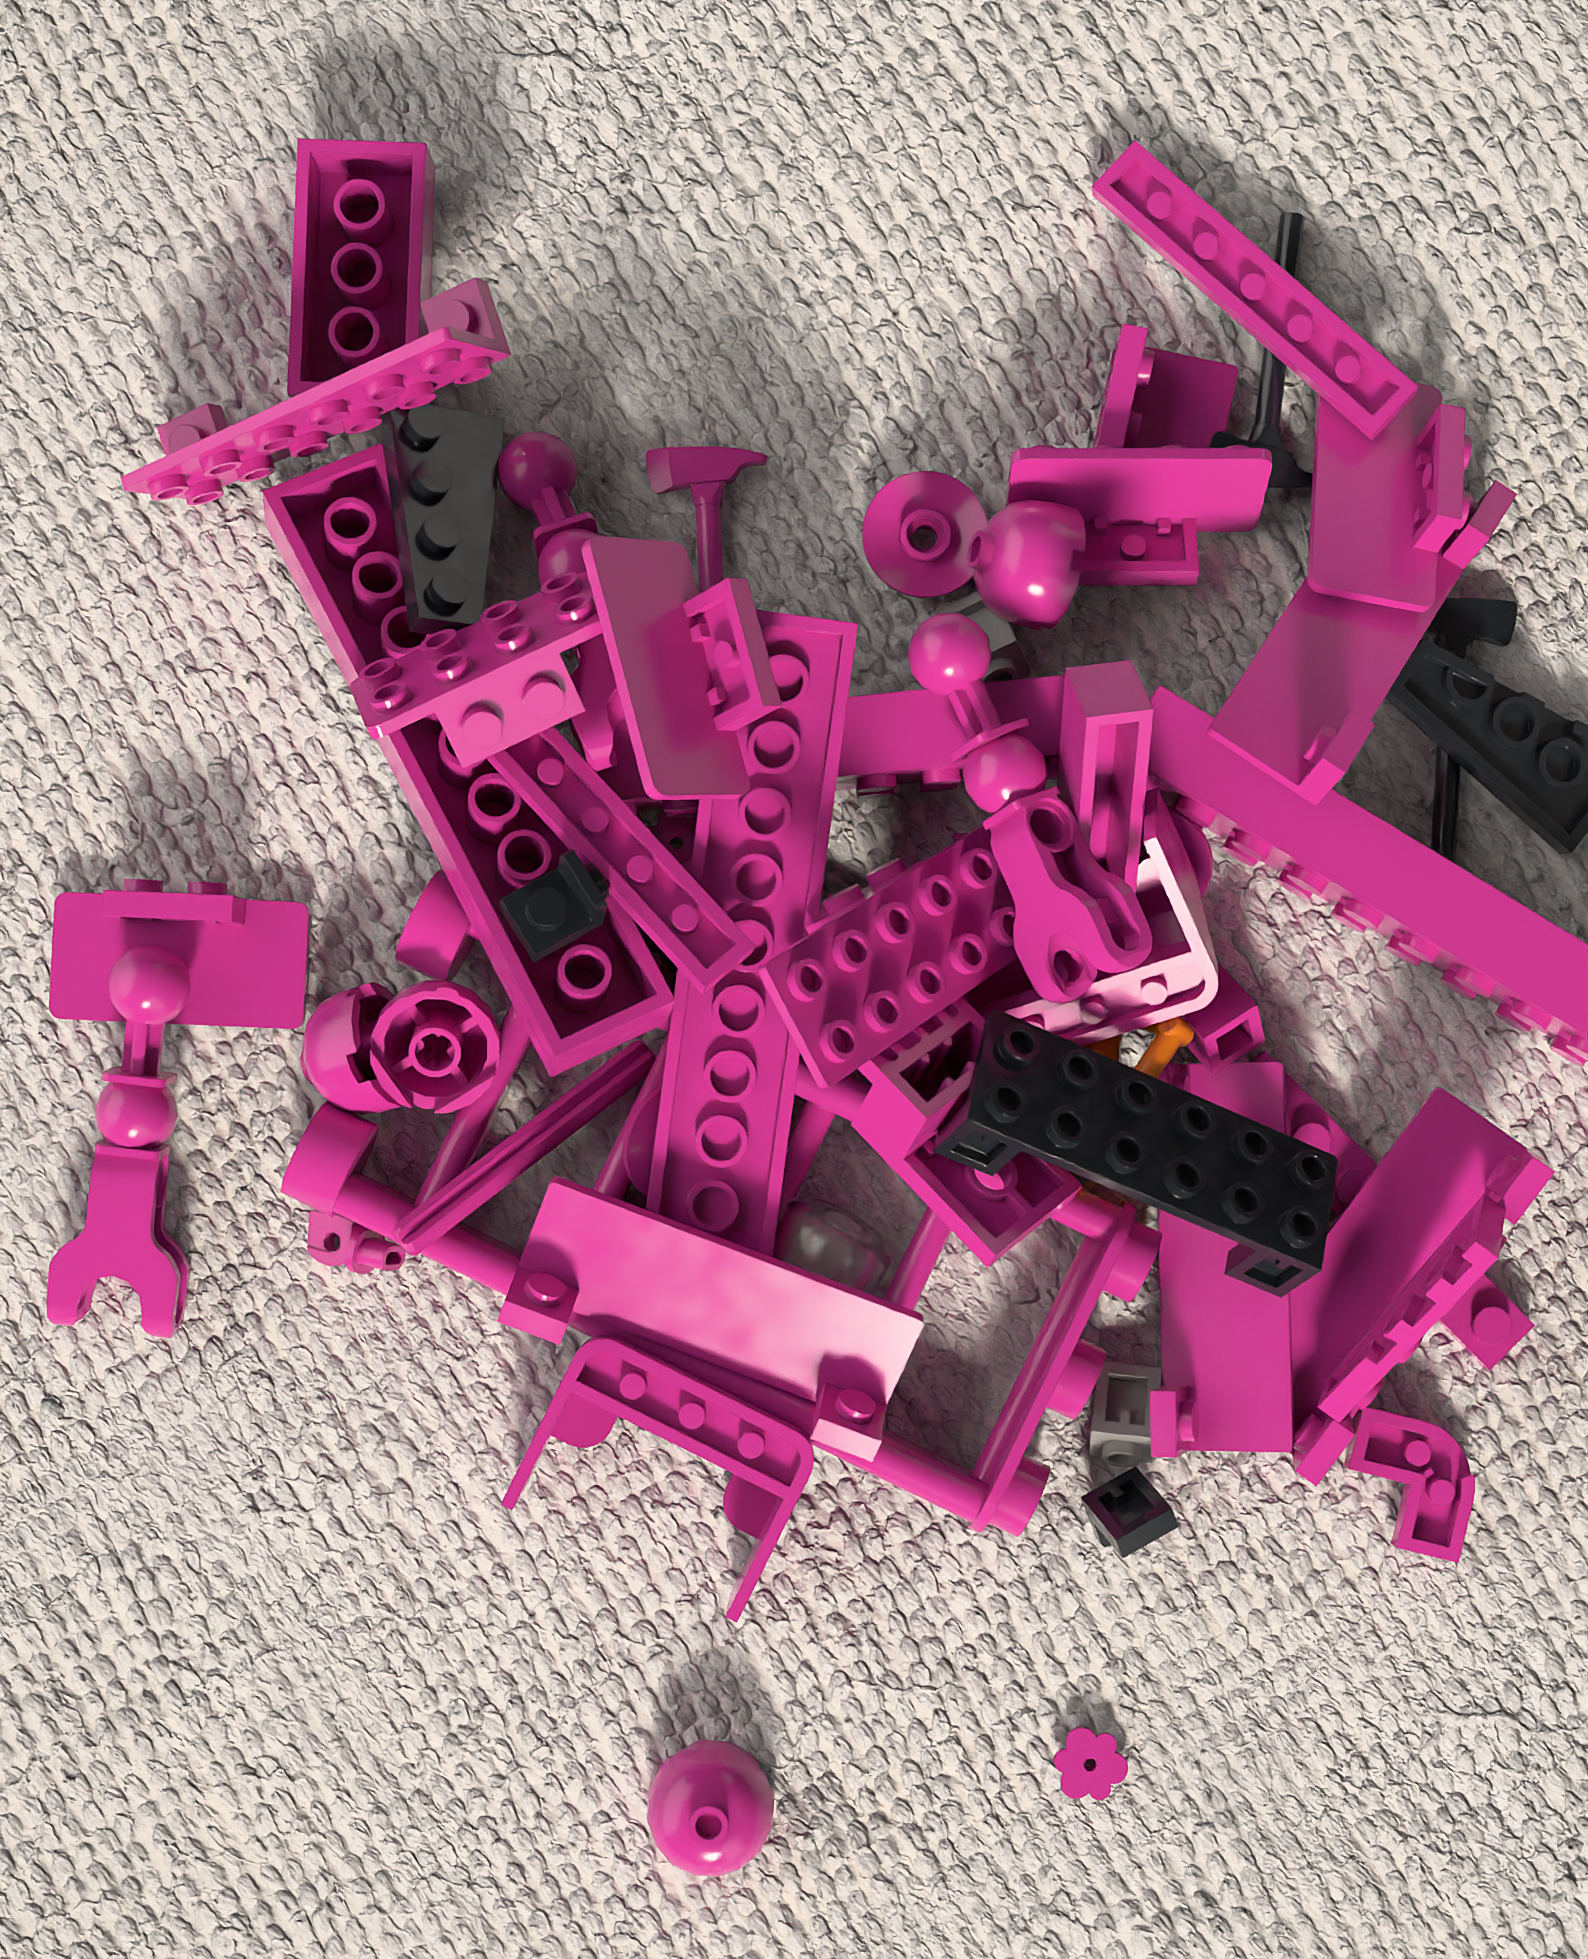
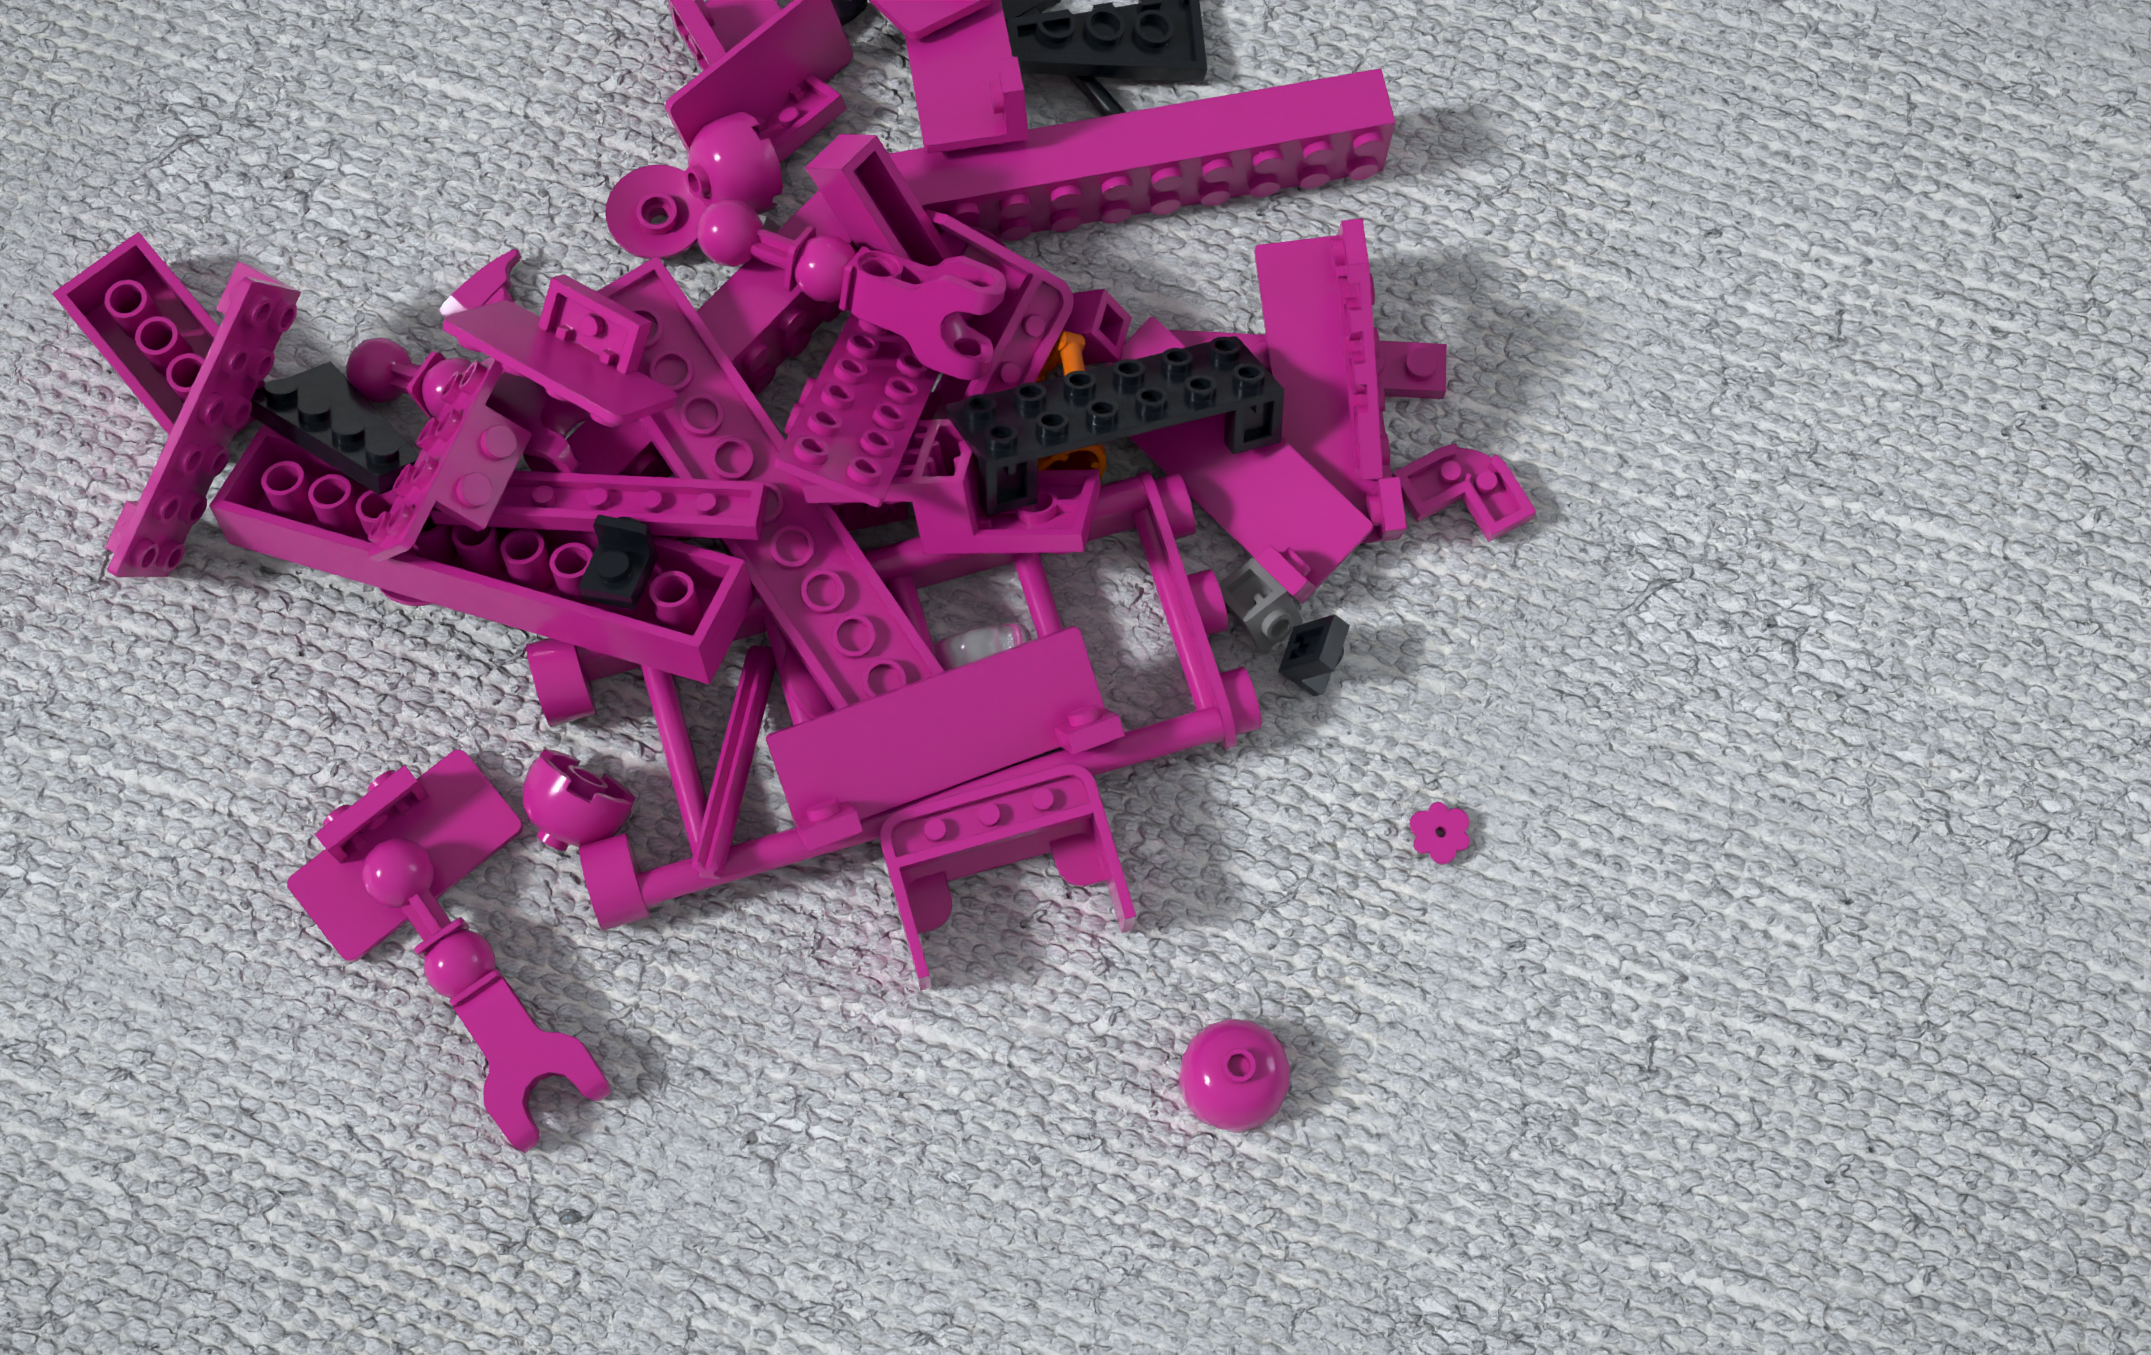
camera: 45 degrees left, 15 degrees down
dark pink piece [307,1210,406,1275] -> none
dark pink cylinder [370,980,501,1113] -> none

